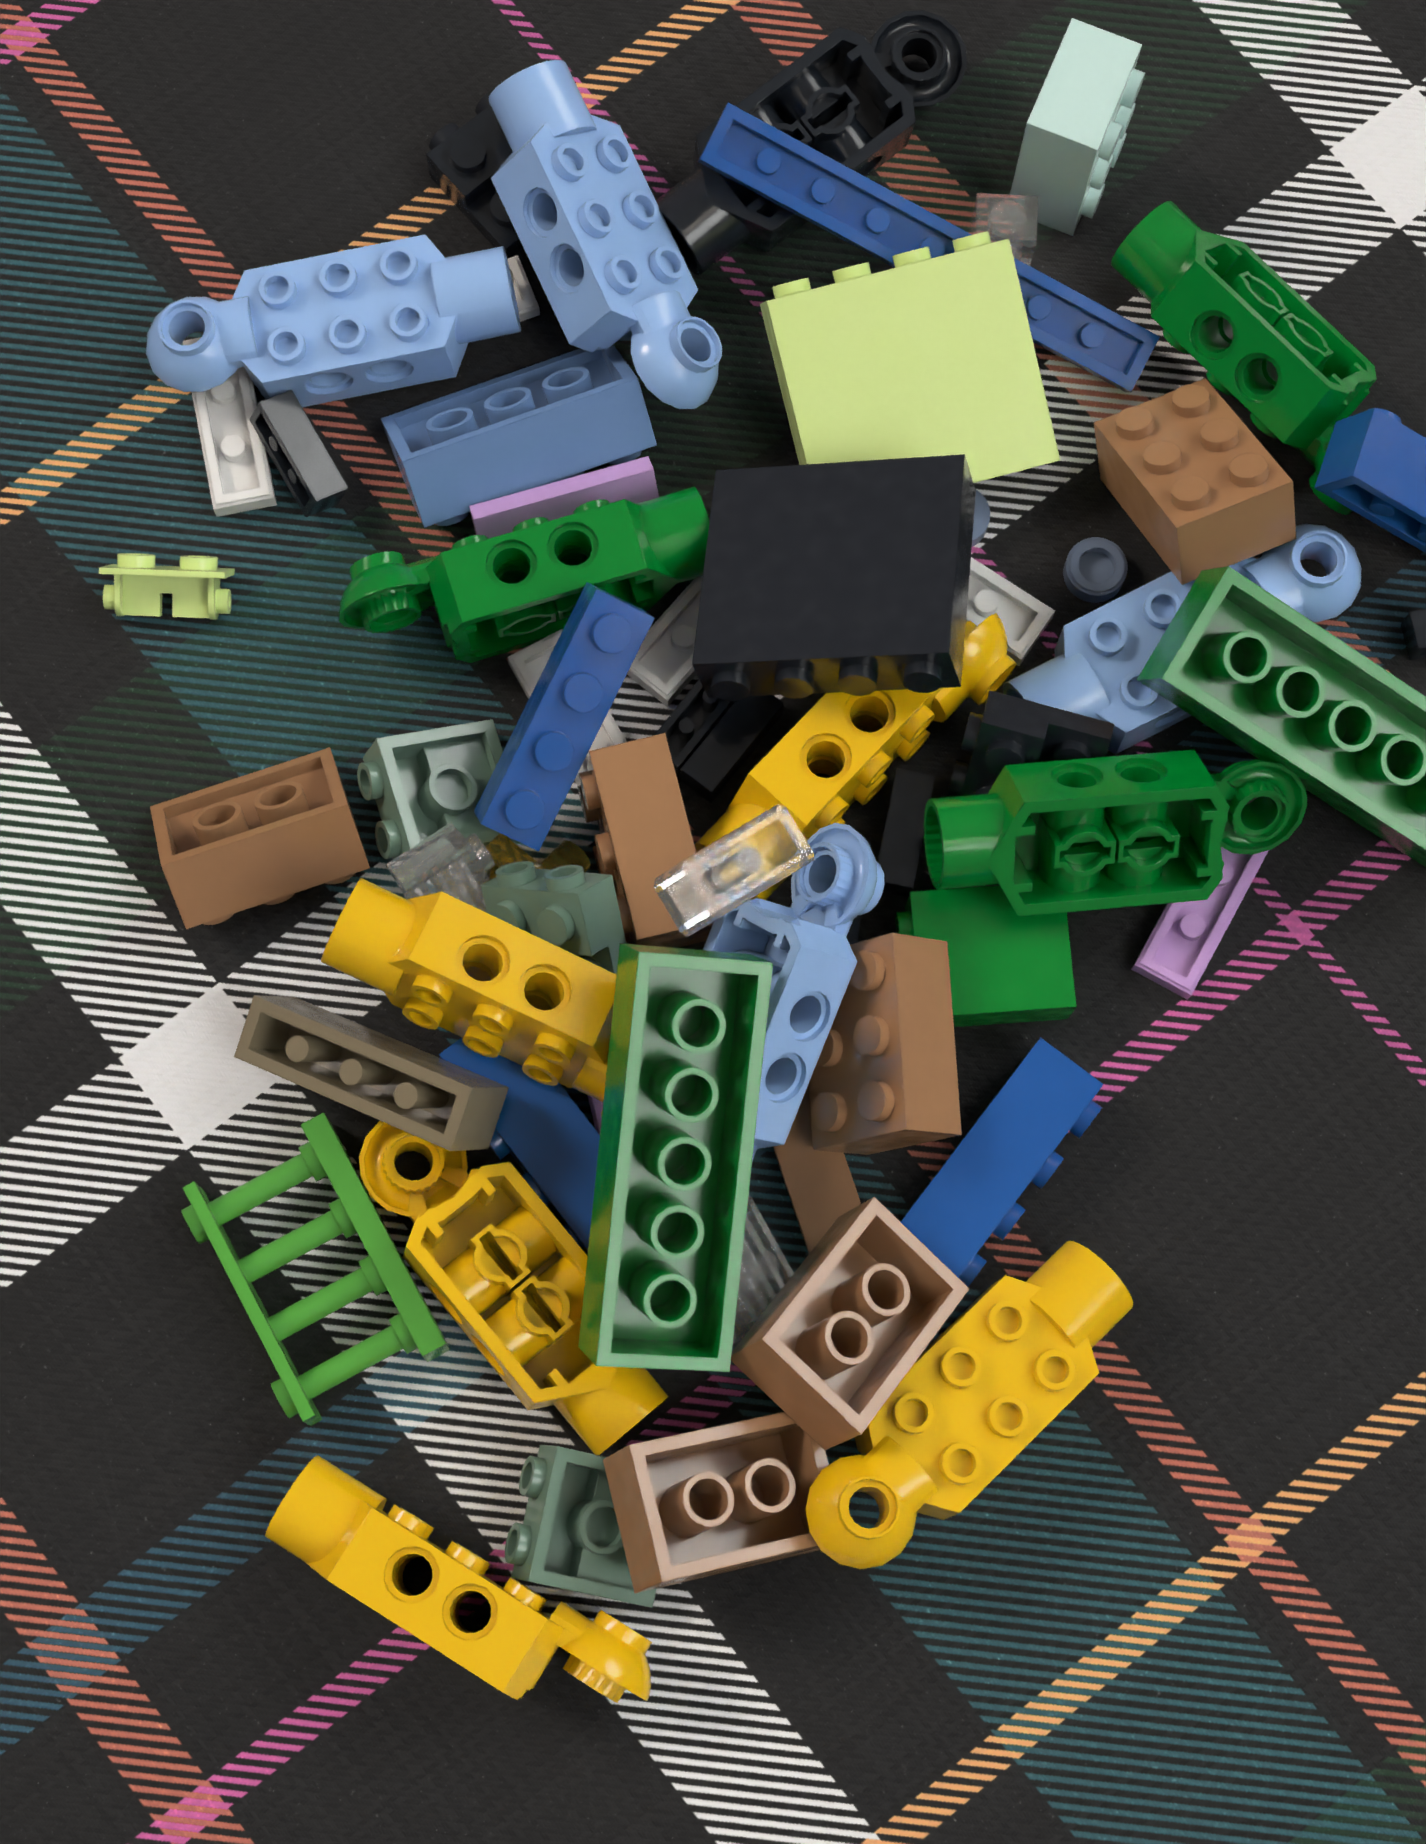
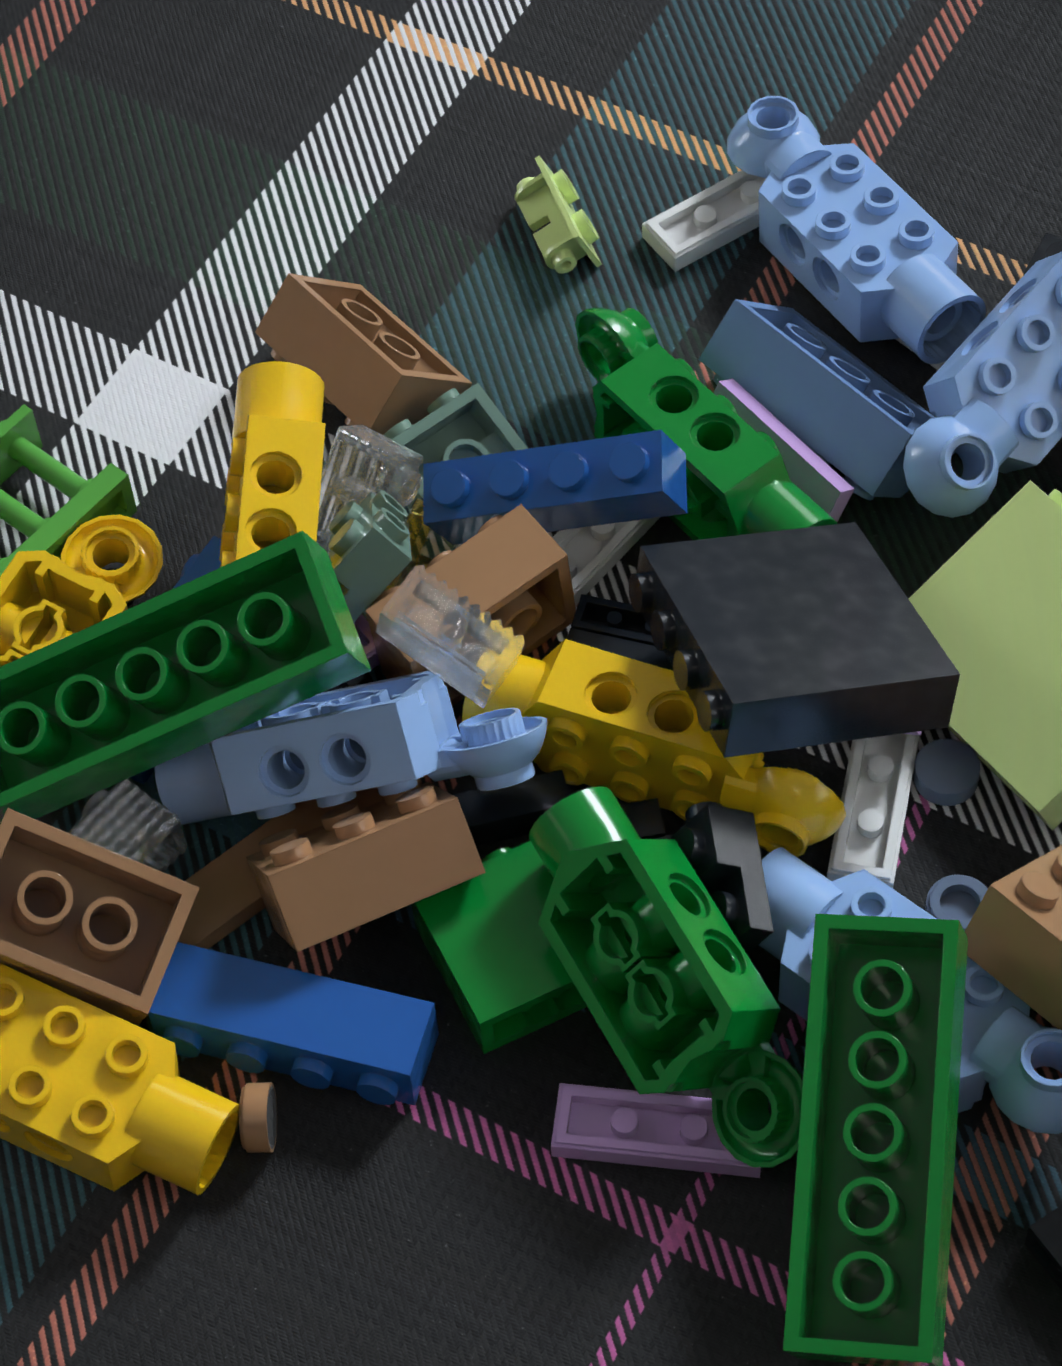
camera: 75 degrees right, 20 degrees down
dark tan brick [234,995,509,1151] -> none
piece [249,390,348,517] -> none
none -> medium nougat tile [239,1082,277,1153]

